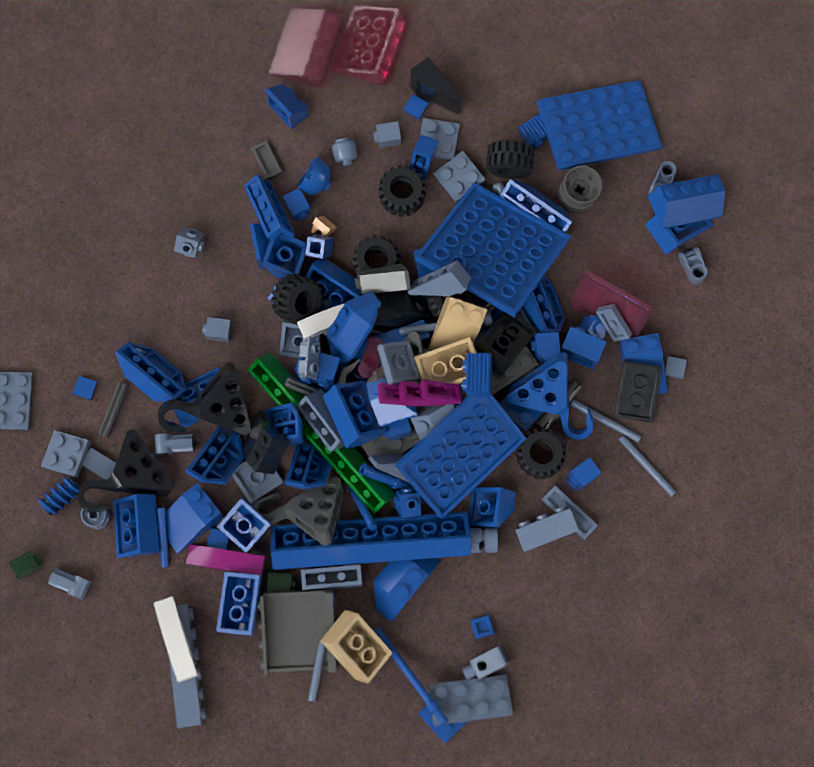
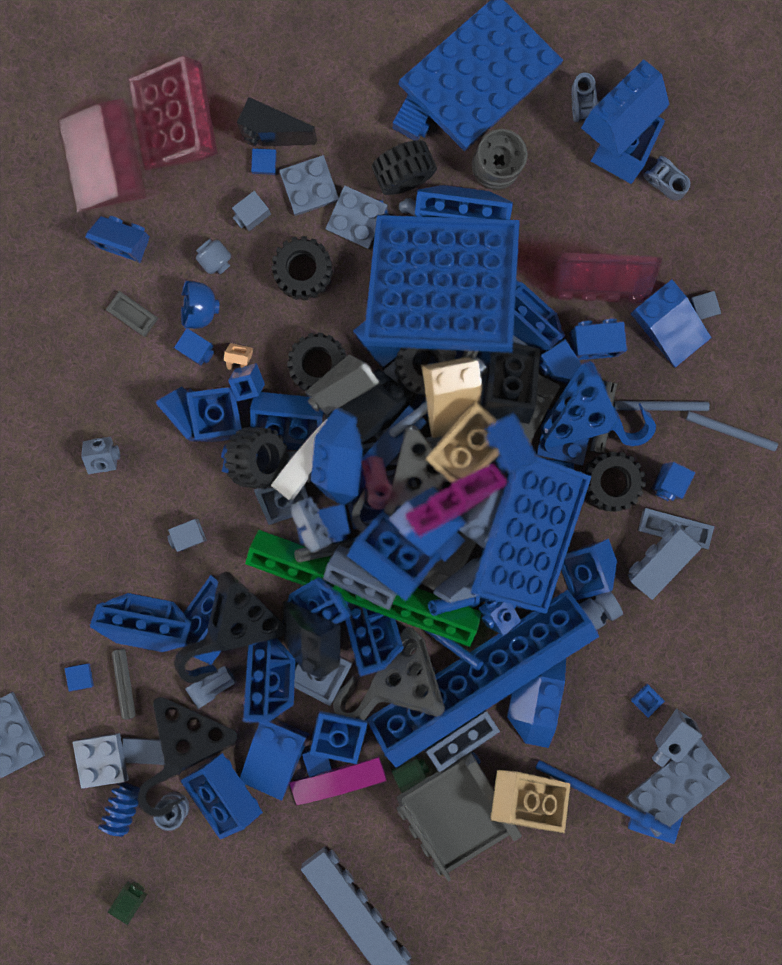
camera: 25 degrees left, 10 degrees up
sand blue piece [48,568,91,600] -> none
white slope [154,596,198,682] -> none
blue bar [157,508,169,567] -> none
blue slope [216,572,261,636] -> none
blue fence [244,174,295,241] -> none
sand blue bar [308,641,326,702] -> none
sand blue plate [377,341,420,384] -> none
sand blue slope [408,261,471,296] -> none
blue slope [410,134,439,179] -> none
blue brick [579,315,607,339] -> none
sand blue plate [596,304,632,341] -> none
black tile [614,360,662,423] -> none

